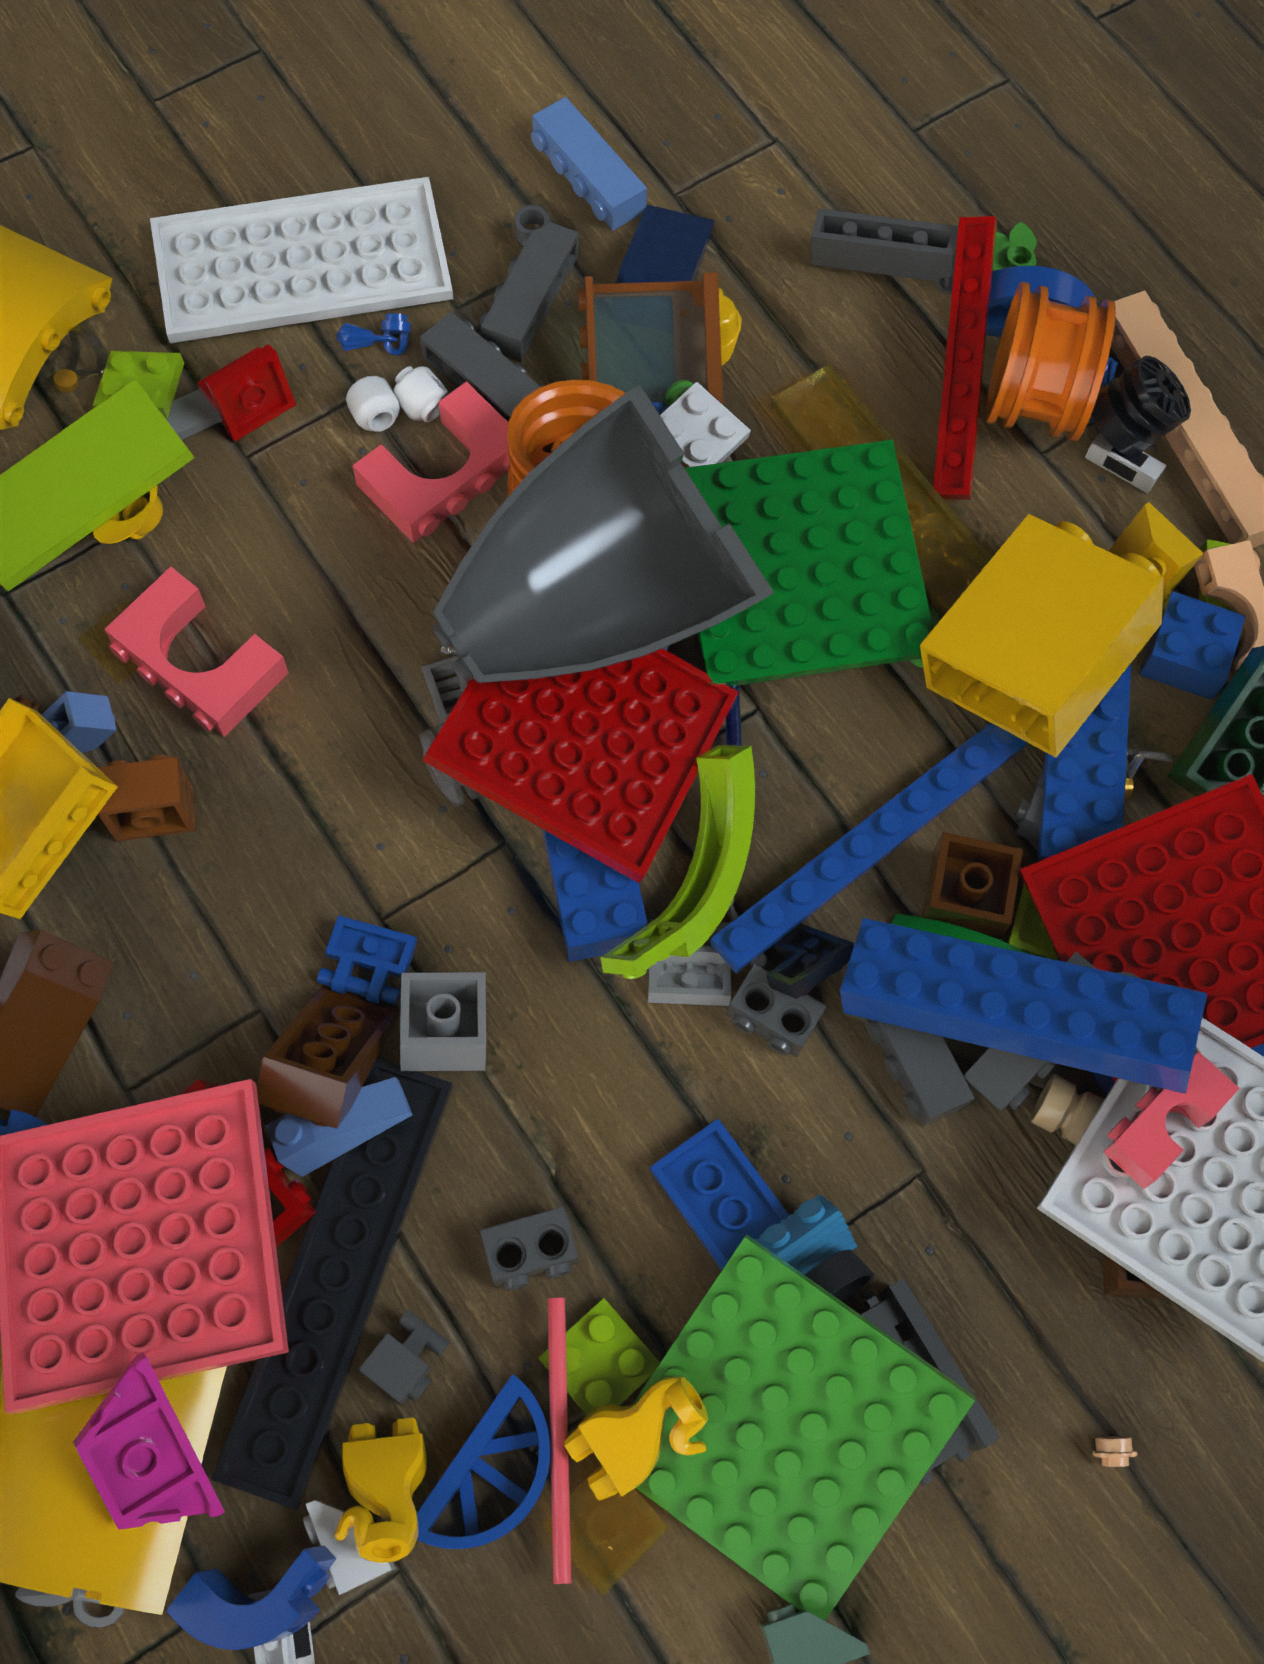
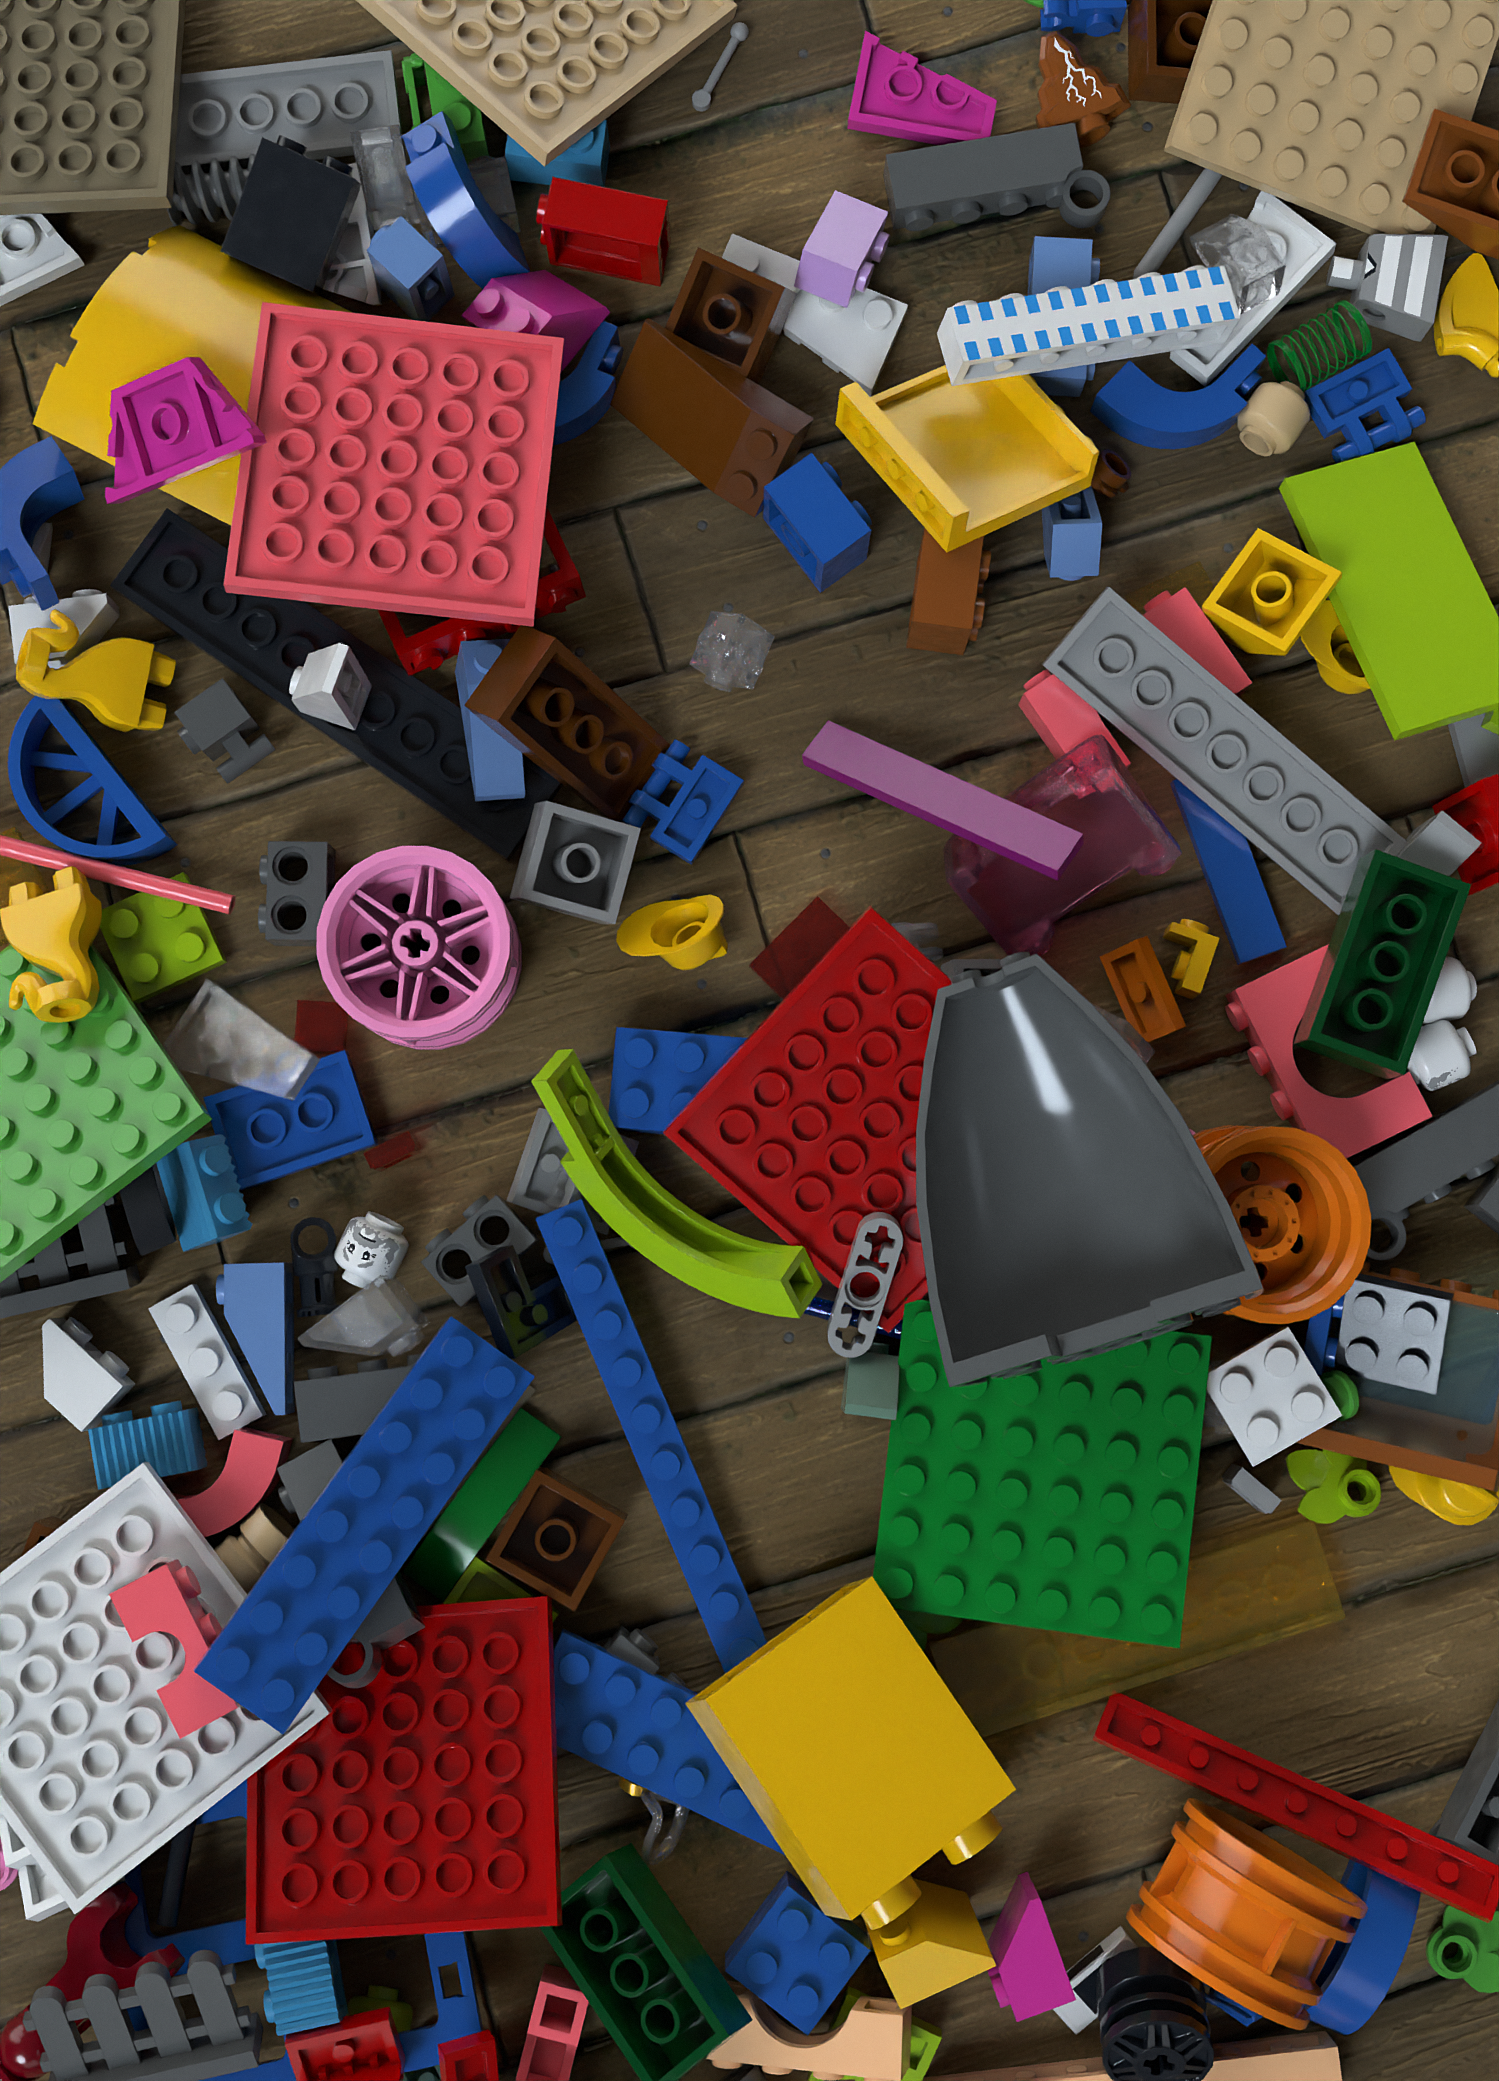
camera: 110 degrees right, 15 degrees up
none -> white slope [42,1317,135,1432]
none -> dark azure brick [88,1400,207,1490]
none -> white plate [148,1284,267,1440]
none -> clear wing [162,979,321,1101]
none -> coral arch [172,1427,293,1537]
none -> medium blue slope [216,1262,295,1415]
none -> white slope [289,643,372,730]
none -> black connector [290,1217,343,1318]
none -> clear red tile [293,1000,349,1053]
none -> clear slope [298,1275,430,1357]
none -> bright pink wheel [316,846,522,1050]
none -> white head [334,1211,409,1290]
none -> clear red tile [363,1131,422,1172]
none -> yellow piece [616,895,728,970]
none -> clear brick [689,611,775,692]
none -> clear red tile [749,896,850,1000]
none -> blue brick [763,452,872,593]
none -> magenta tile [802,720,1084,881]
none -> light grey beam [827,1212,903,1358]
none -> sand green slope [841,1342,899,1420]
none -> clear pink windscreen [943,735,1182,956]
none -> dark pink slope [987,1872,1076,2022]
none -> light grey plate [1042,587,1408,916]
none -> orange plate [1100,936,1187,1047]
none -> yellow bracket [1163,919,1220,1000]
none -> blue tile [1170,779,1287,965]
none -> yellow slope [1202,528,1342,656]
none -> light grey tile [1222,1464,1282,1514]
none -> lime plate [1286,1449,1381,1524]
none -> dark green brick [1293,849,1471,1079]
none -> plate [1334,1273,1454,1395]
none -> light grey slope [1396,811,1481,876]

